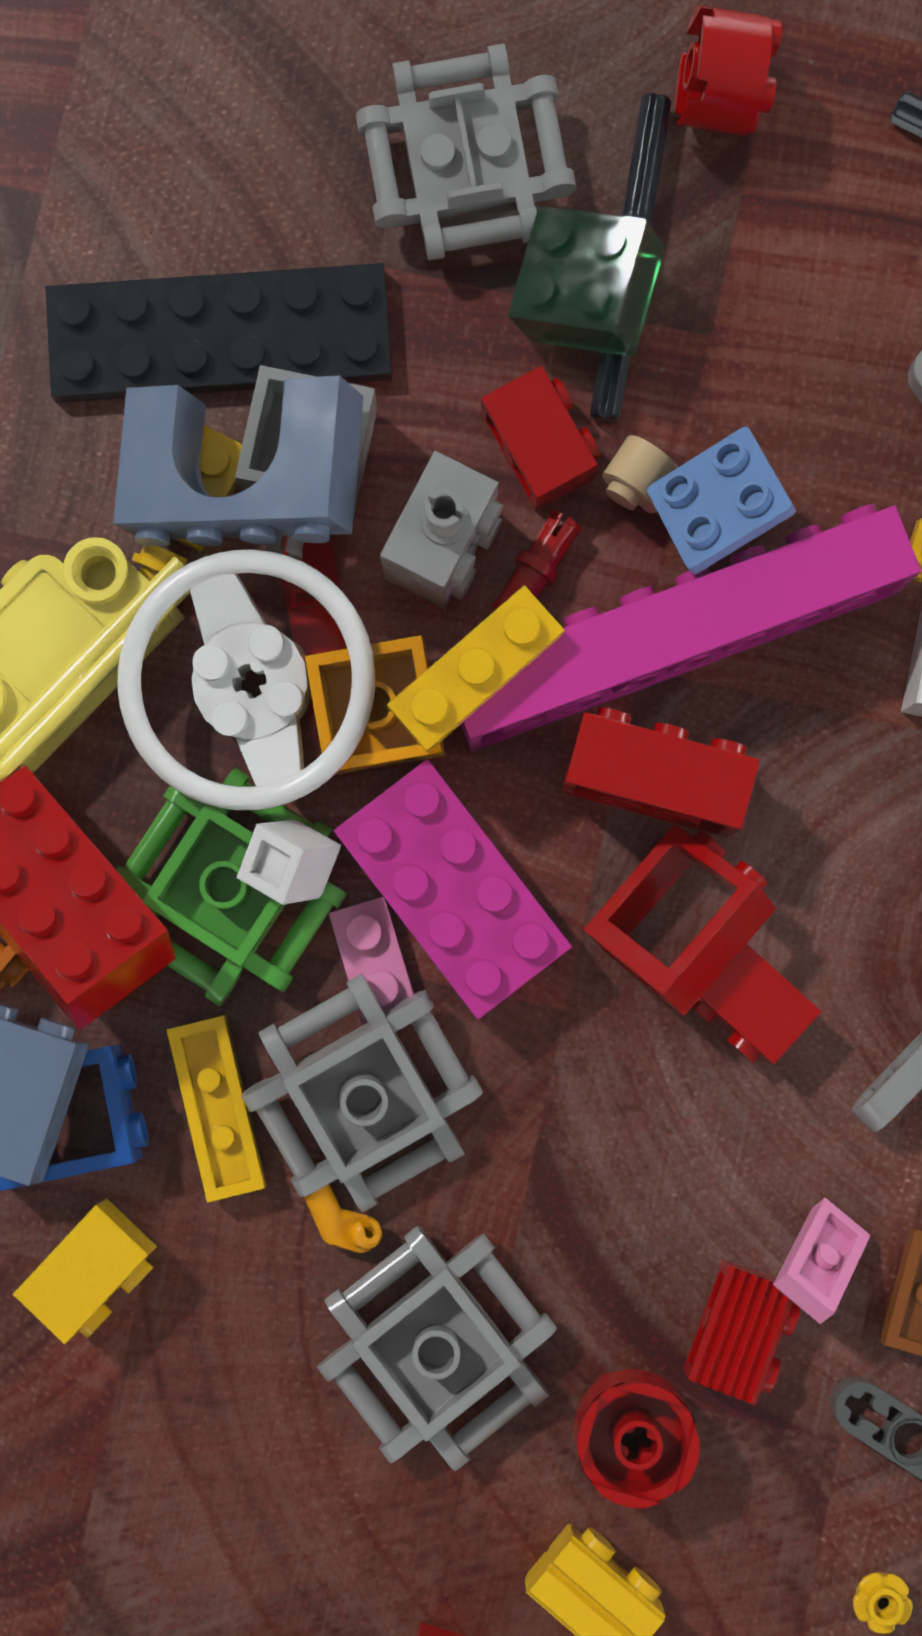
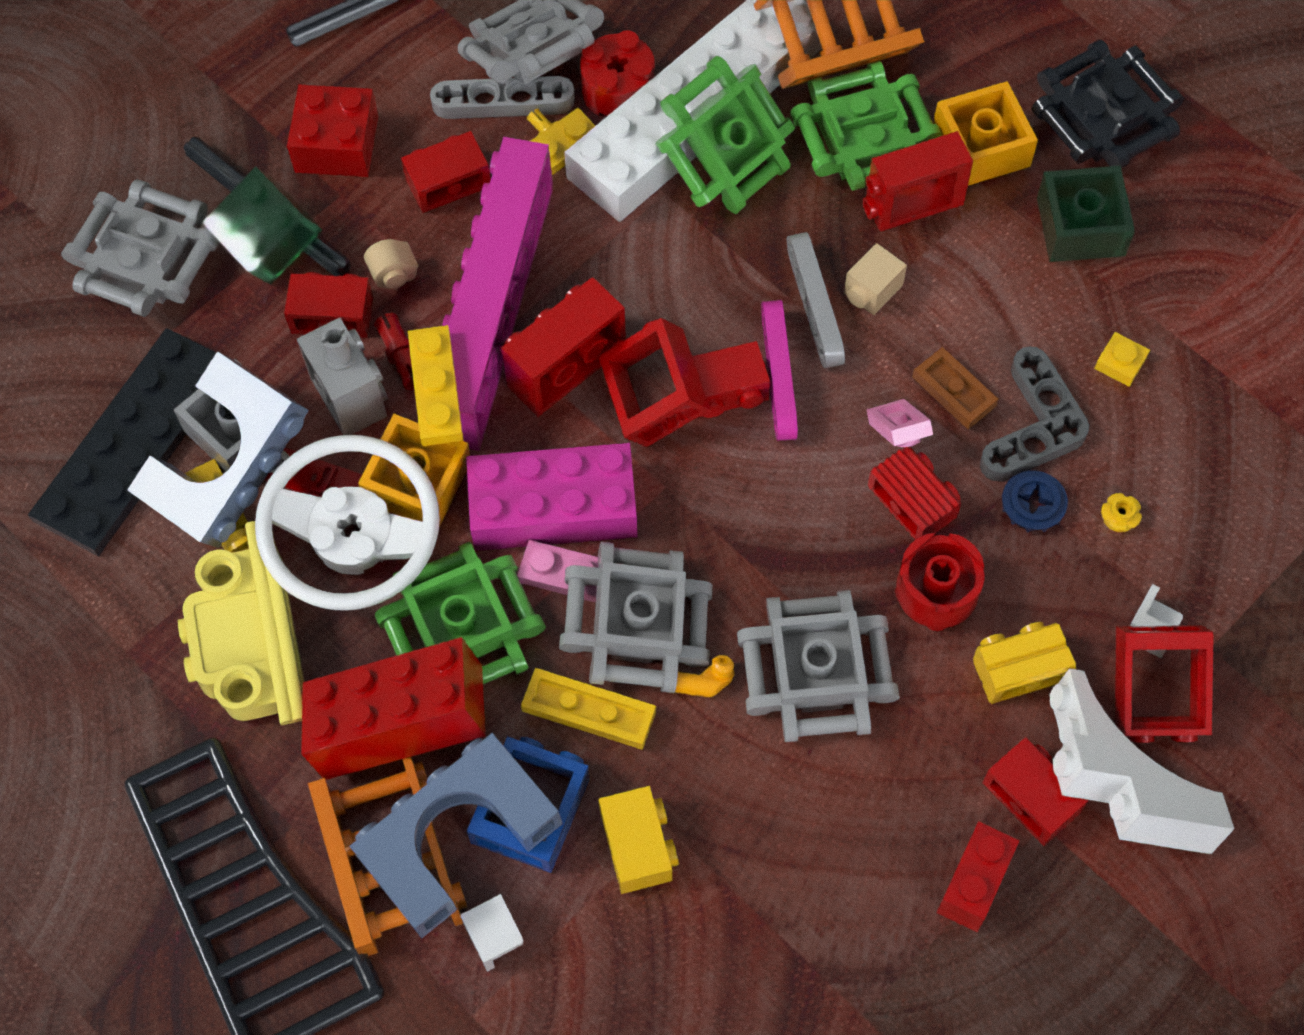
camera: 60 degrees left, 20 degrees down
white panel [236,820,341,905] -> none
medium blue plate [647,427,796,574] -> none
red brick [675,5,782,136] -> none
none -> red brick [287,84,379,177]
none -> red brick [401,131,491,213]
none -> dark pink beam [761,300,798,441]
none -> dark blue gear [1001,471,1068,533]

